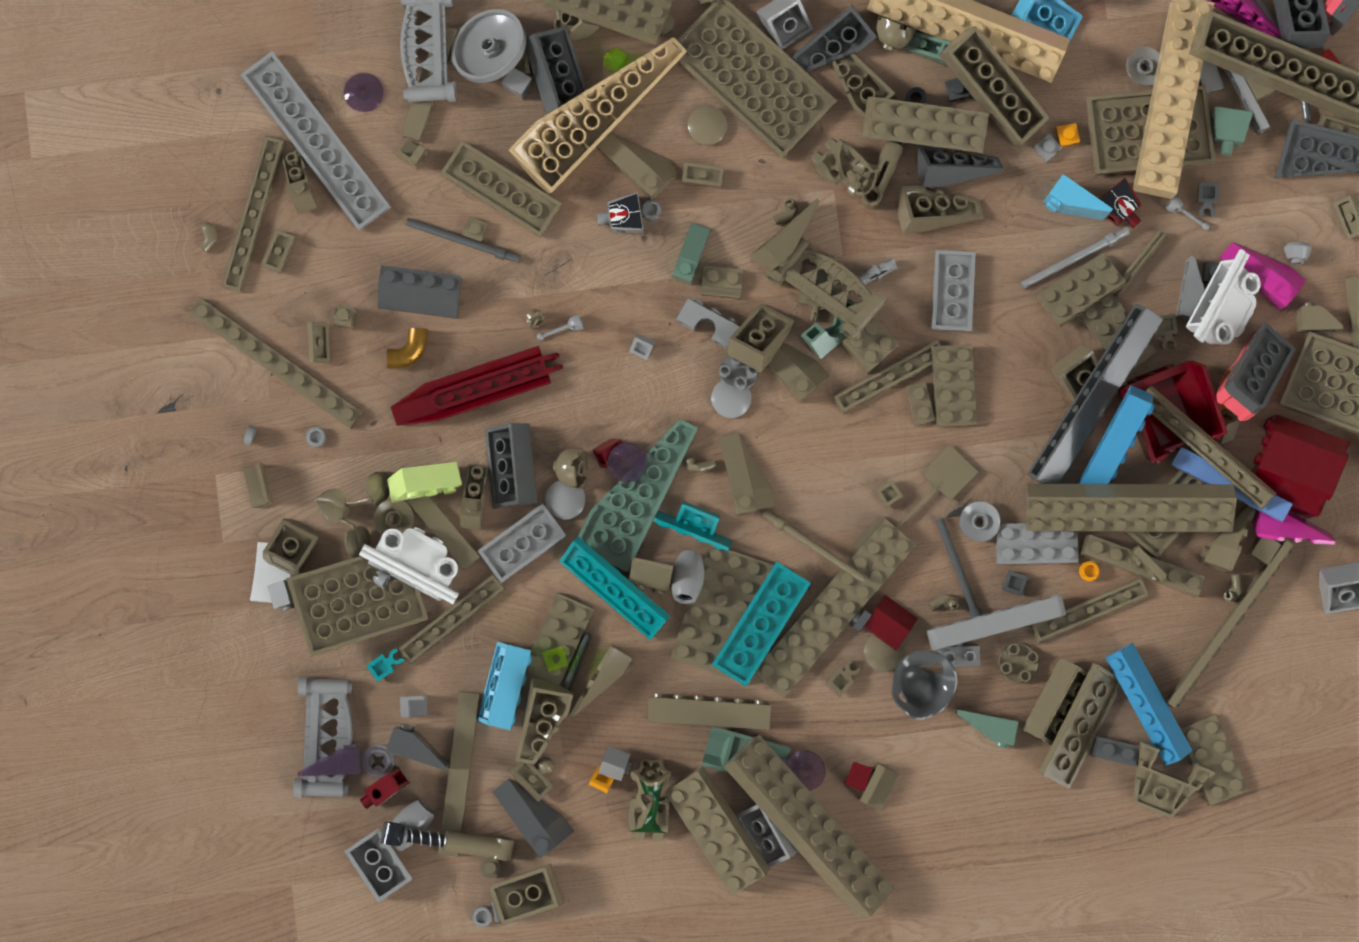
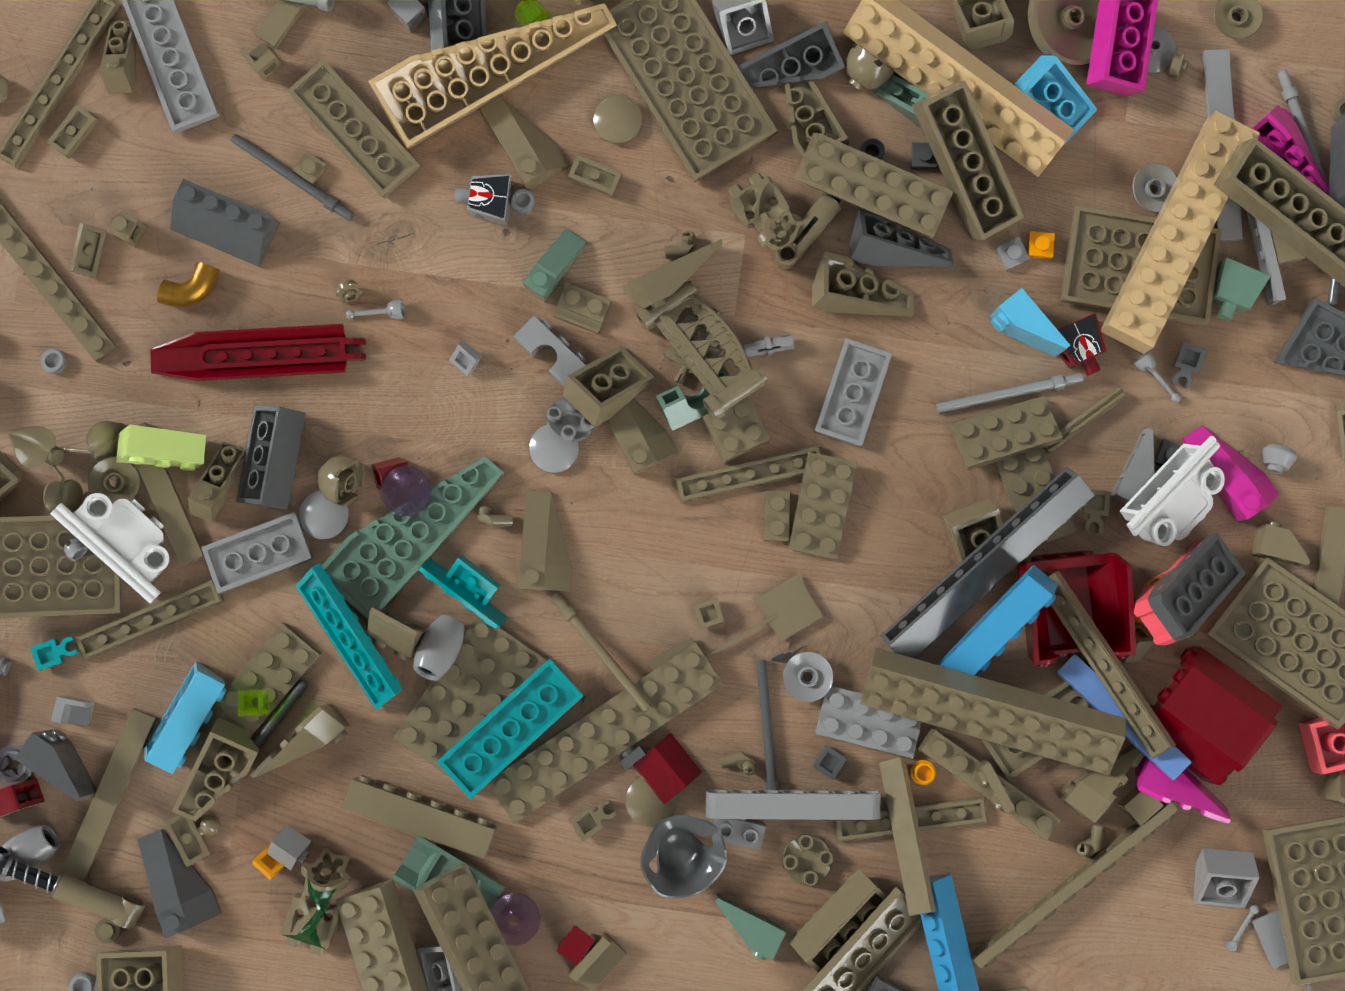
camera: 15 degrees right, 0 degrees up
none -> dark tan tile [879,757,936,916]

